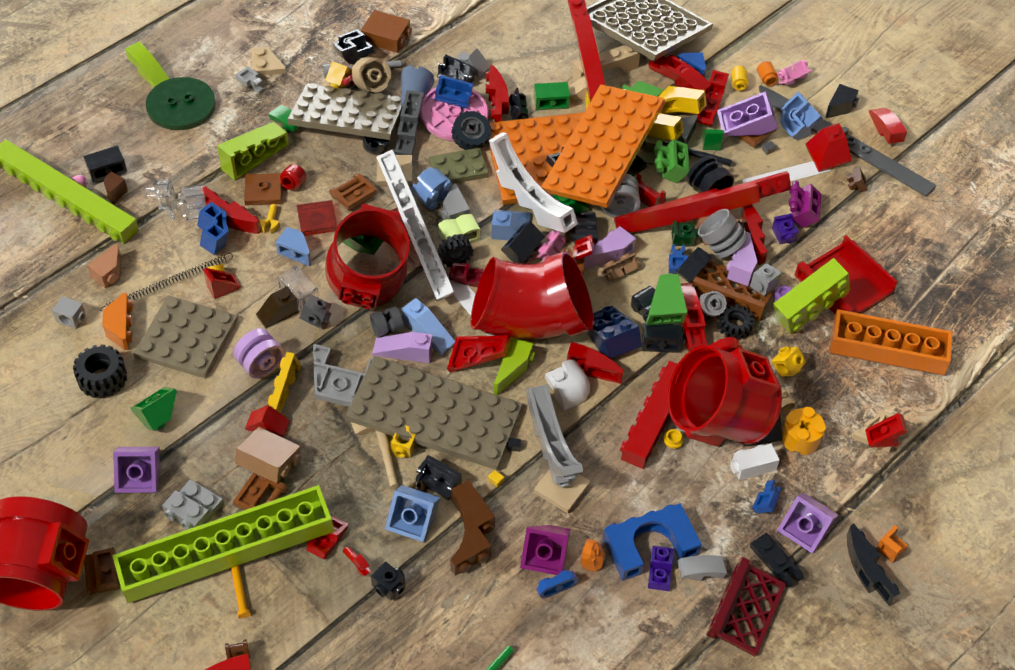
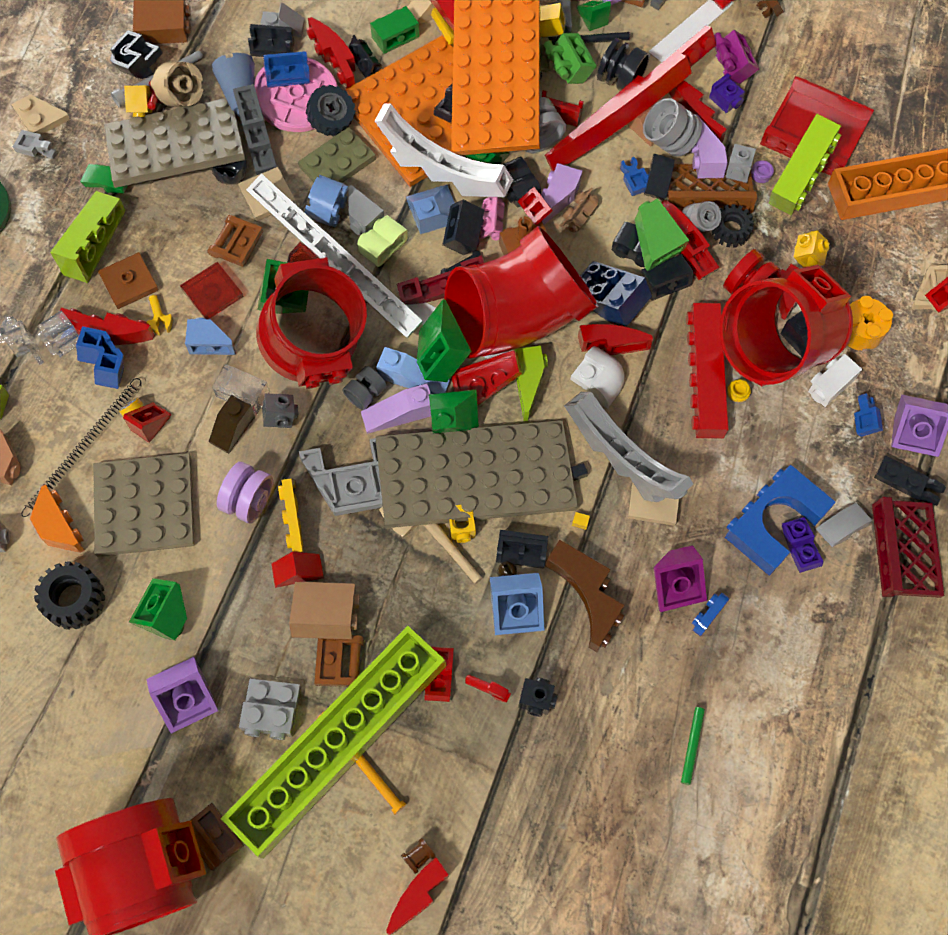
camera: 25 degrees left, 15 degrees up
red head [280,164,307,191] -> none
black tyre [438,234,474,267] -> none
orange rock [580,539,606,572] -> none
dark green brick [671,221,699,247] -> none
none -> green slope [417,299,472,382]
none -> green slope [429,390,479,434]

